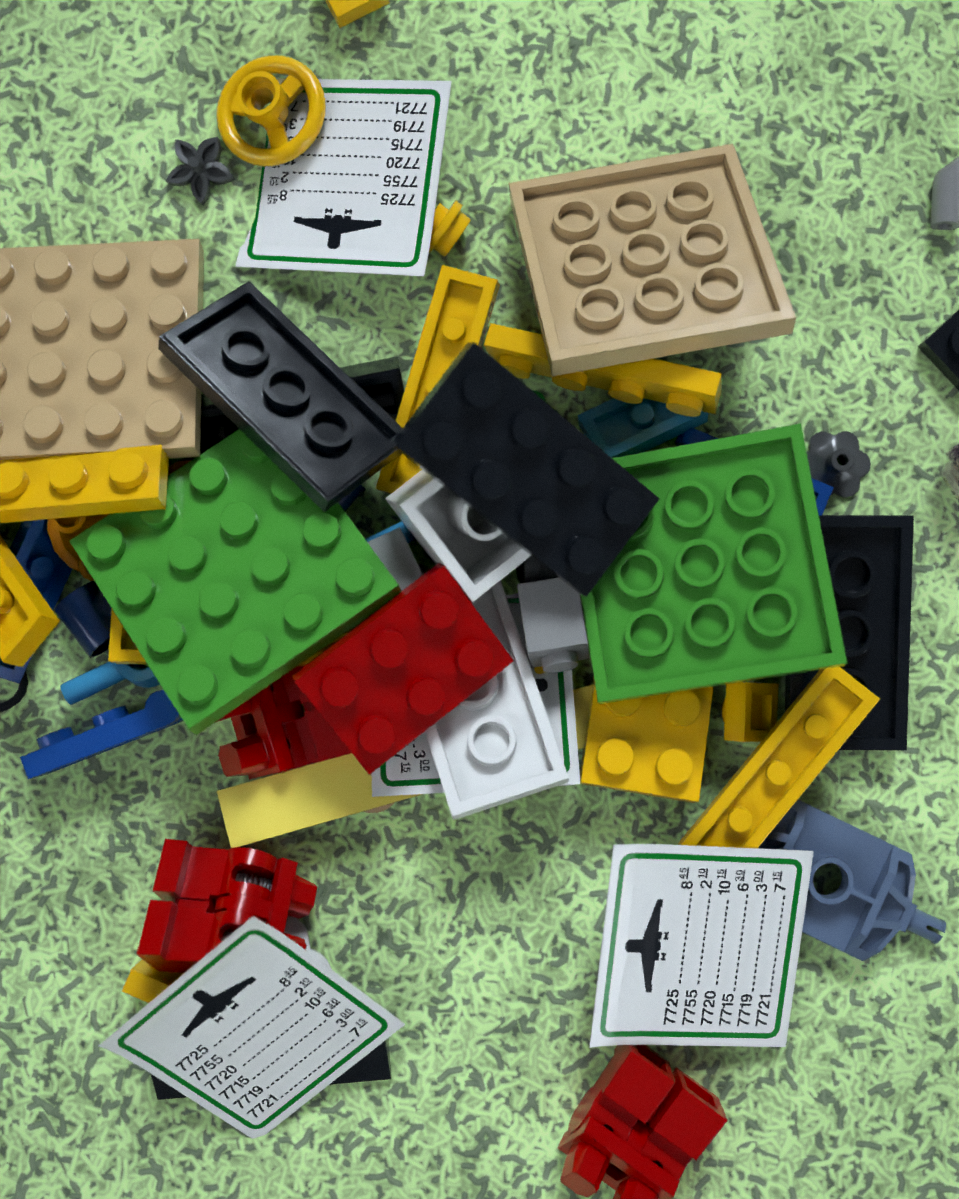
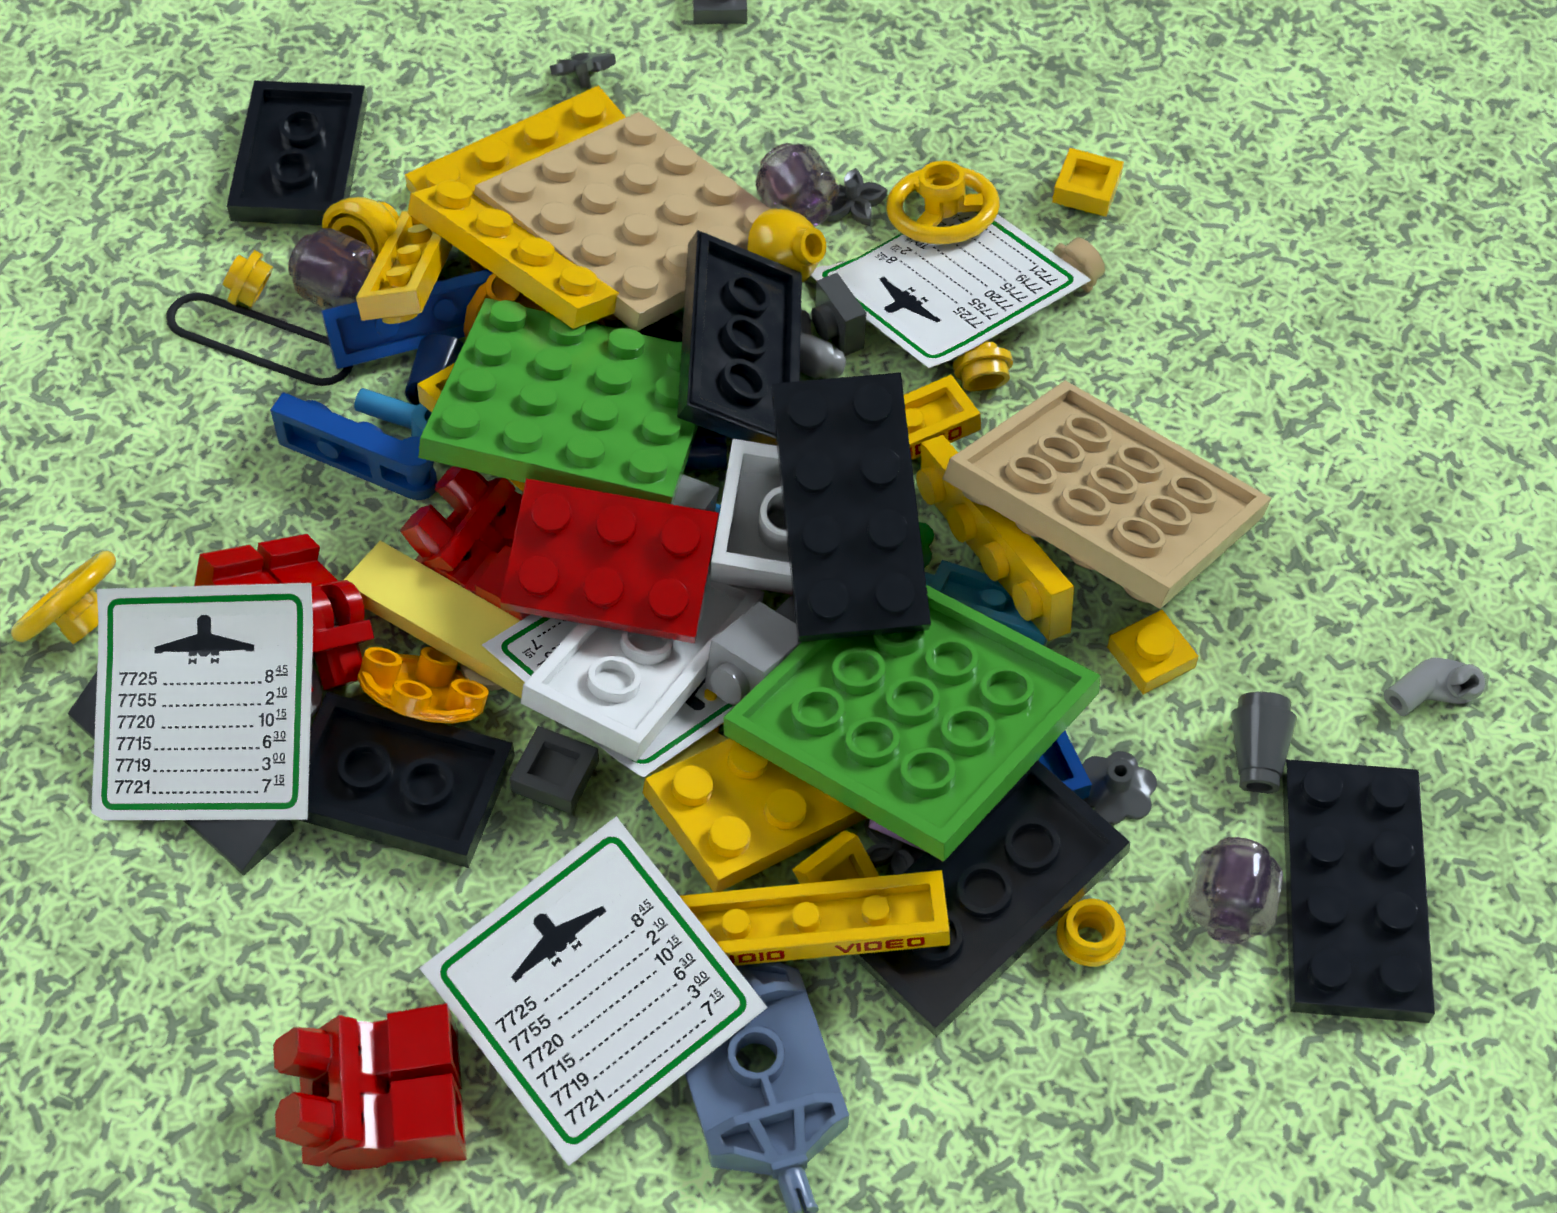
camera: 50 degrees right, 30 degrees down
none -> yellow piece [11,551,116,644]
none -> black plate [299,692,515,868]
none -> light orange dish [357,647,489,724]
none -> dark grey plate [509,726,599,815]
none -> yellow brick [747,209,826,283]
none -> head [755,143,840,227]
none -> light grey arm [800,310,846,379]
none -> dark grey plate [811,273,867,356]
none -> tan plate [1053,238,1105,292]
none -> yellow plate [1056,899,1126,967]
none -> yellow plate [1107,609,1199,694]
none -> dark grey cone [1231,691,1297,794]

